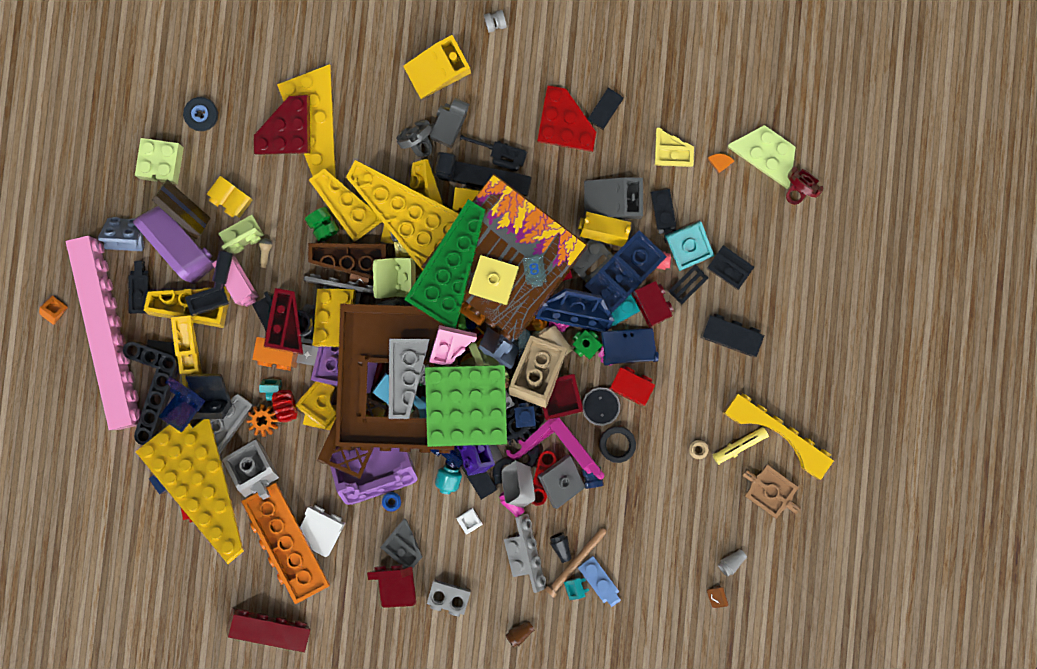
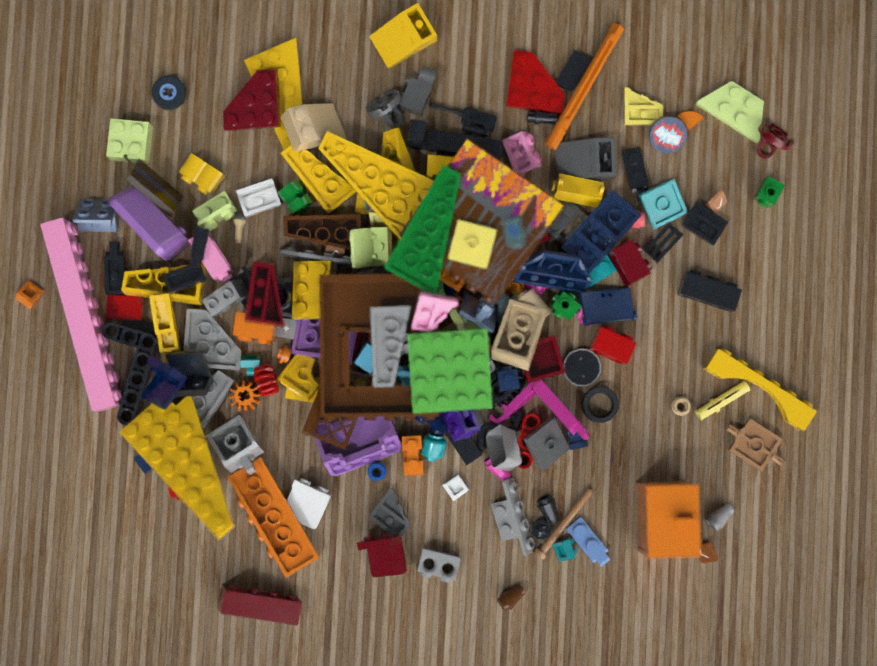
camera: 10 degrees left, 0 degrees up
none -> red piece [106,295,144,321]
none -> light grey plate [184,309,242,370]
none -> light grey brick [202,278,249,317]
none -> white plate [236,178,282,217]
none -> orange plate [276,345,292,364]
none -> tan slope [281,104,346,152]
none -> orange brick [402,435,424,476]
none -> bright pink bracket [502,131,541,174]
none -> black pin [527,110,557,125]
none -> black tile [531,520,551,539]
none -> orange piece [544,23,624,150]
none -> orange piece [636,481,701,558]
none -> tile [649,115,687,154]
none -> nougat slope [705,189,727,214]
none -> green brick [754,176,785,208]

